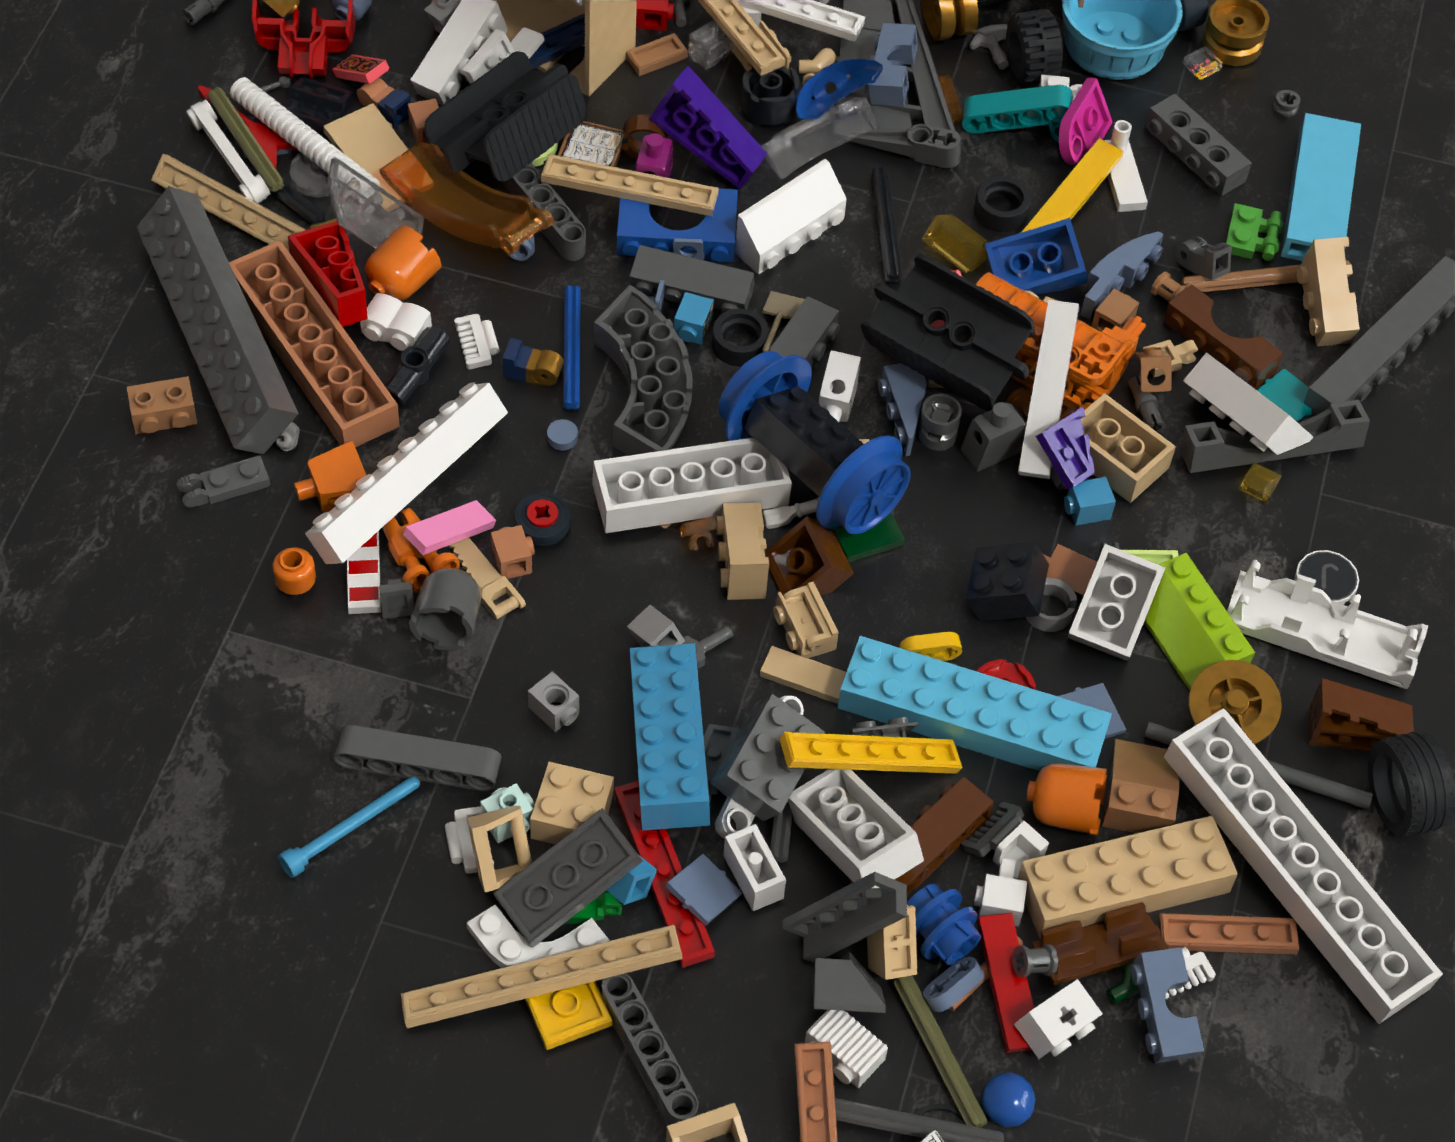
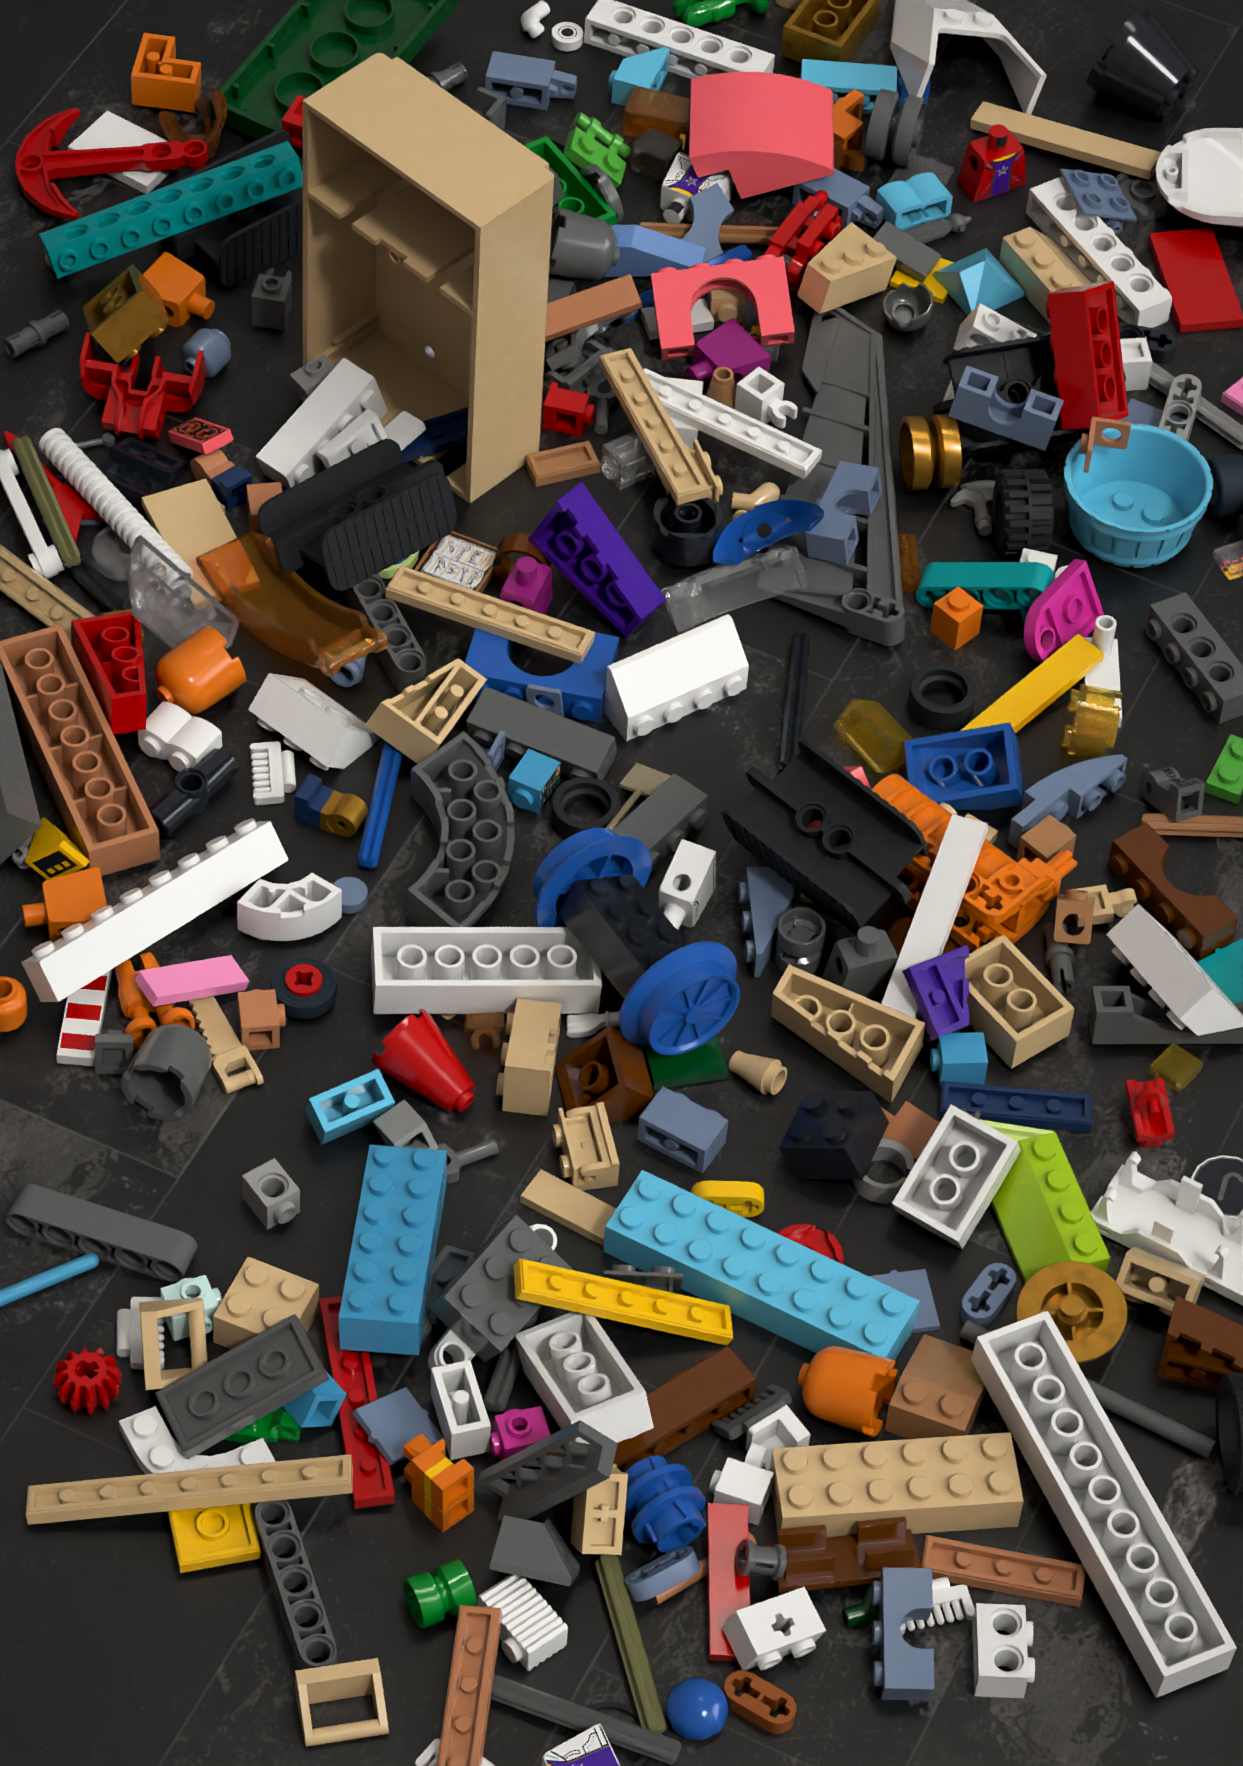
camera: 10 degrees right, 5 degrees down
medium nougat bush [1150,271,1188,302] -> none
none -> yellow slope [25,817,90,880]
none -> red gear [53,1345,122,1415]
none -> white brick [237,873,342,941]
none -> white slope [248,673,381,770]
none -> medium azure brick [305,1069,395,1145]
none -> tan wedge [365,658,487,764]
none -> red cone [371,1009,476,1113]
none -> orange hips [403,1433,474,1533]
none -> green wheel [403,1558,477,1629]
none -> dark pink brick [490,1406,551,1468]
none -> sand blue brick [637,1086,728,1174]
none -> dark orange beam [723,1670,797,1734]
none -> tan cone [729,1050,787,1095]
none -> tan wedge [771,965,925,1104]
none -> orange brick [930,586,983,651]
none -> dark blue tile [939,1081,1092,1133]
none -> sand blue beam [960,1263,1016,1328]
none -> white brick [972,1603,1035,1698]
none -> clear yellow brick [1061,684,1123,759]
none -> tan brick [1116,1247,1206,1316]
none -> red hips [1124,1078,1175,1148]

